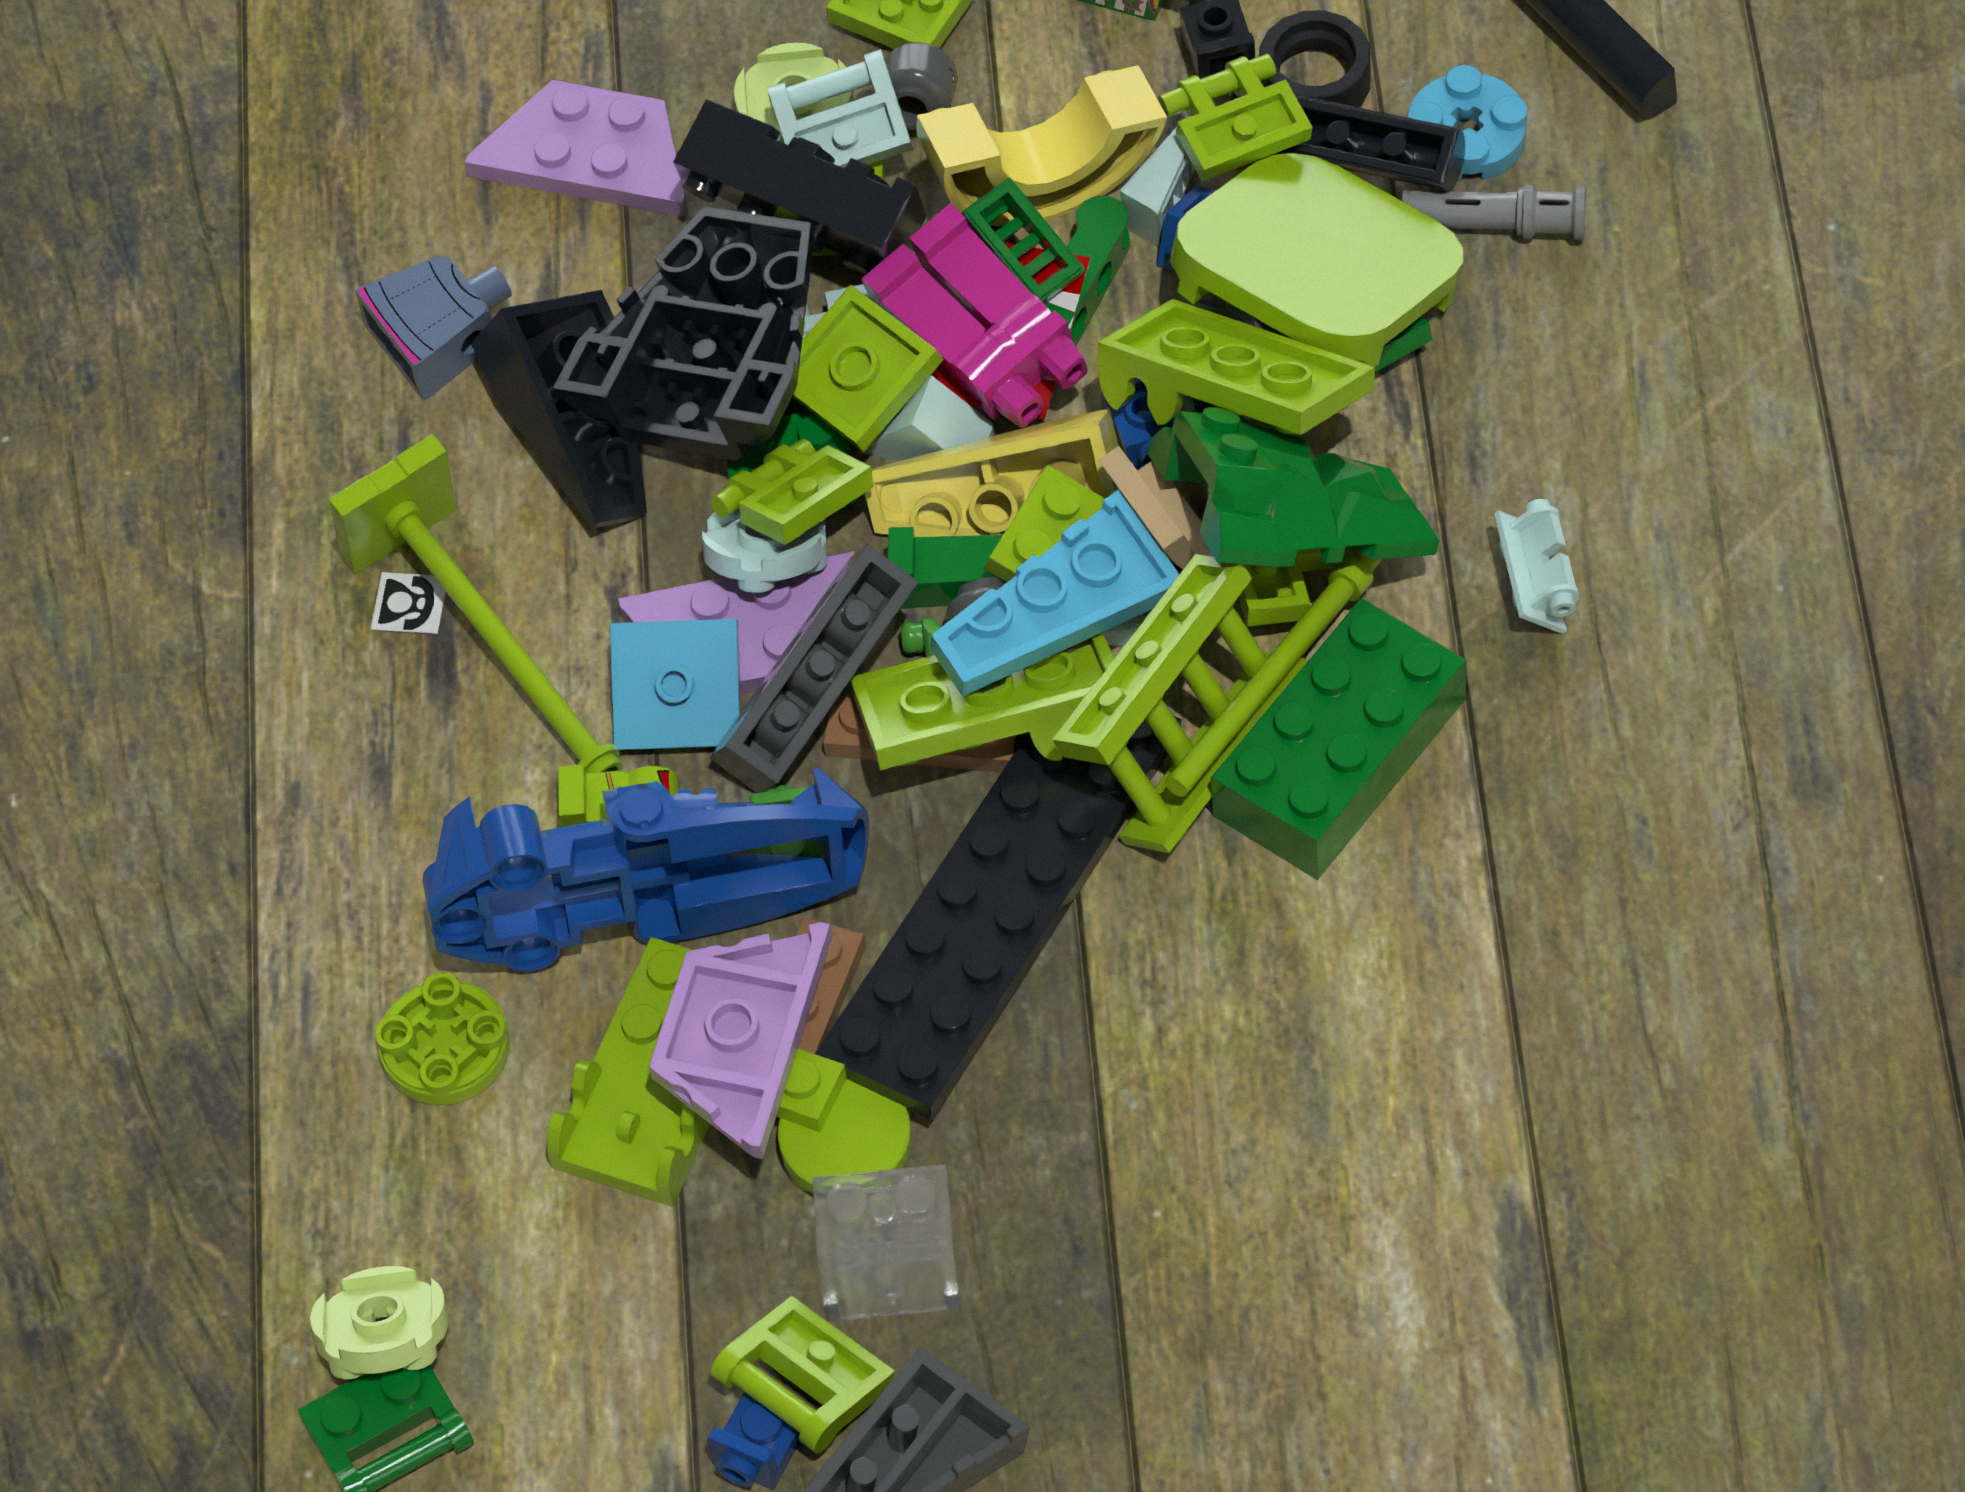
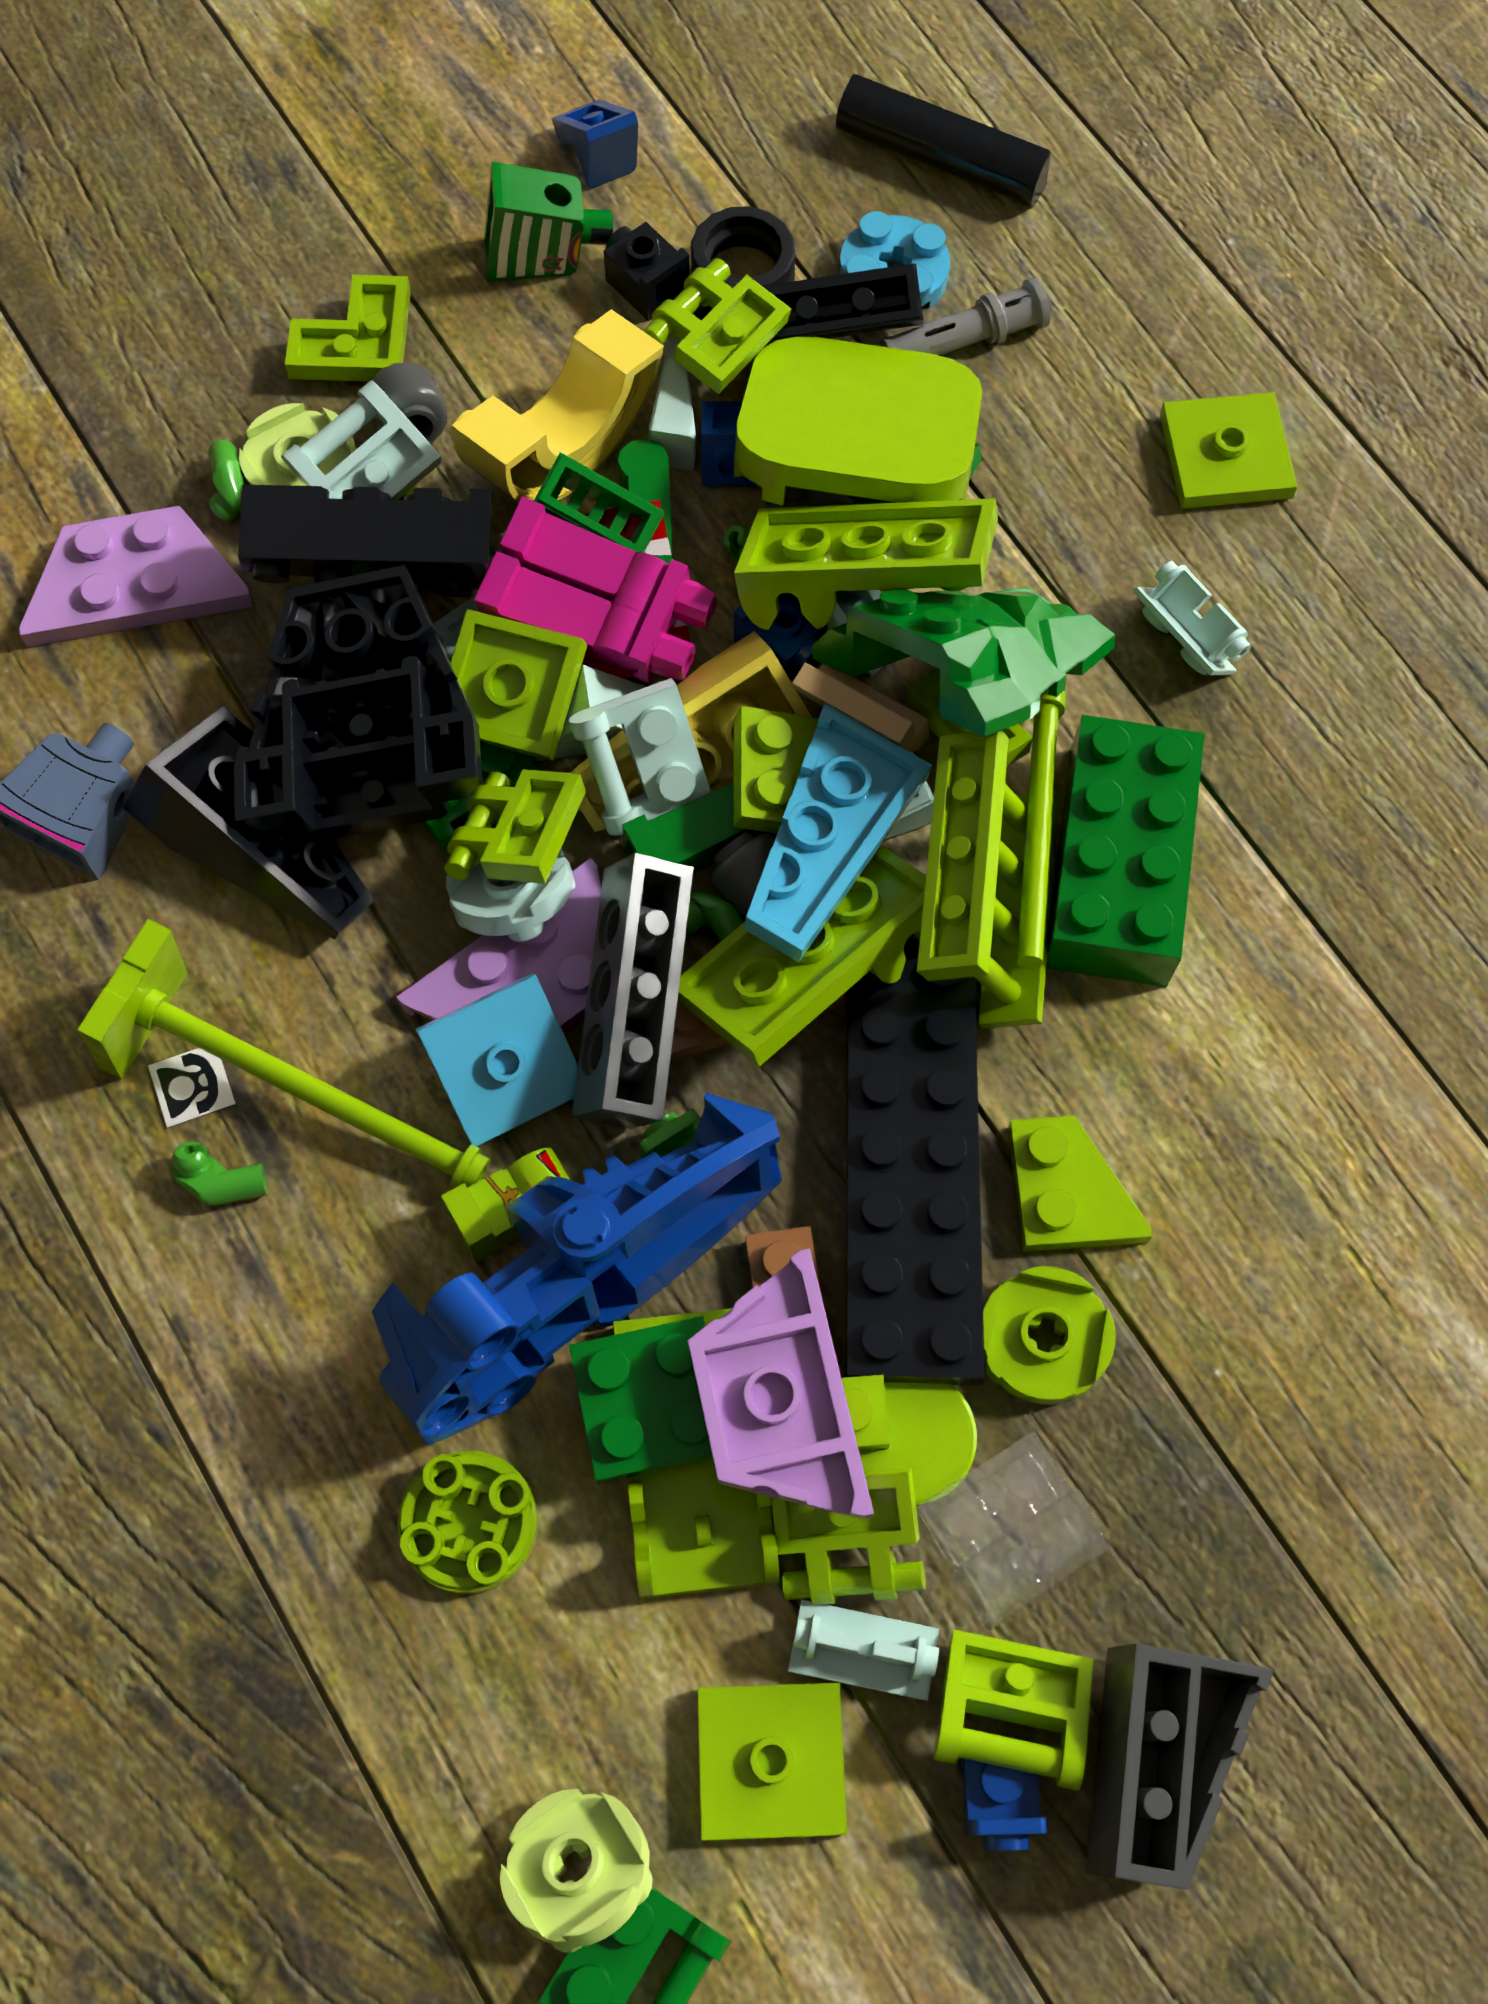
camera: 35 degrees left, 10 degrees up
none -> bright green arm [171,1141,268,1206]
none -> bright green arm [208,440,246,522]
none -> light aqua plate [569,678,711,835]
none -> green plate [569,1316,713,1485]
none -> lime plate [698,1683,847,1841]
none -> lime plate [771,1468,926,1605]
none -> light aqua hinge [788,1599,939,1701]
none -> lime plate [983,1266,1116,1405]
none -> lime wing [1007,1115,1152,1252]
none -> lime plate [1160,392,1298,509]

